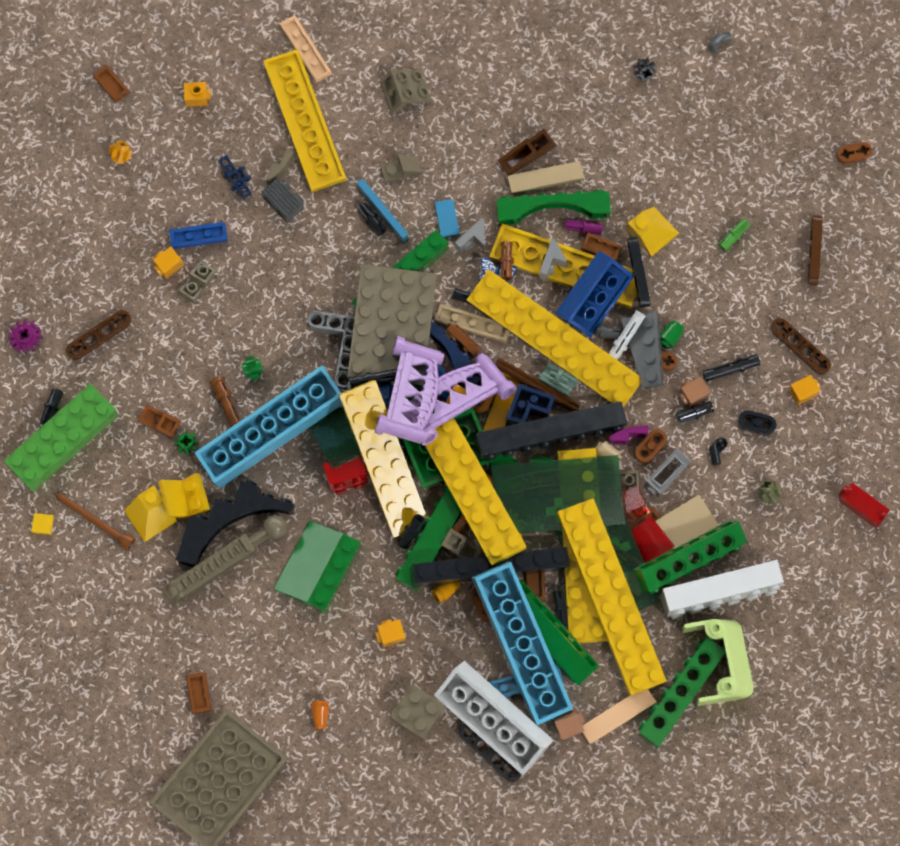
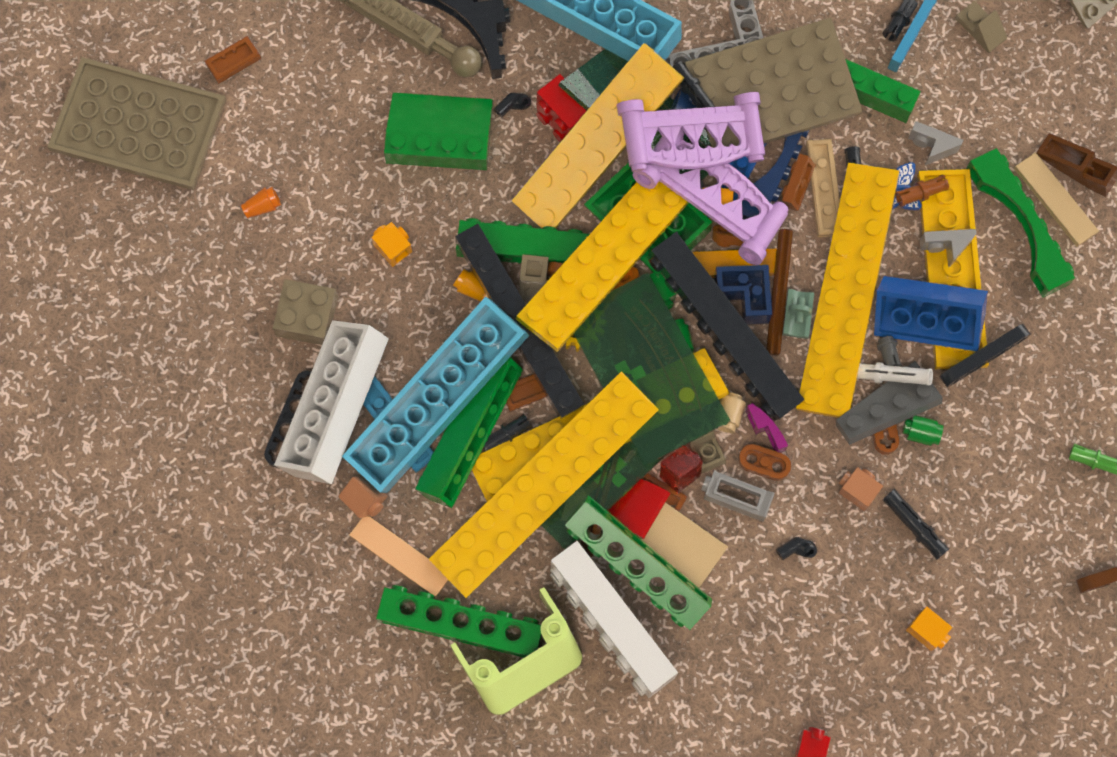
camera: 65 degrees right, 0 degrees up
black pin [397,514,425,549] -> none
dark azure tile [435,199,460,238] -> none
magenta axle [565,219,603,235] -> none
dark orange plate [580,232,623,262] -> none
yellow slope [627,207,679,257] -> none
black axle [676,401,714,424] -> none
black plate [738,410,777,436] -> none
olive gear [757,480,783,504] -> none
reddish brown beam [770,318,831,375] -> none
none -> black arm [493,93,532,118]

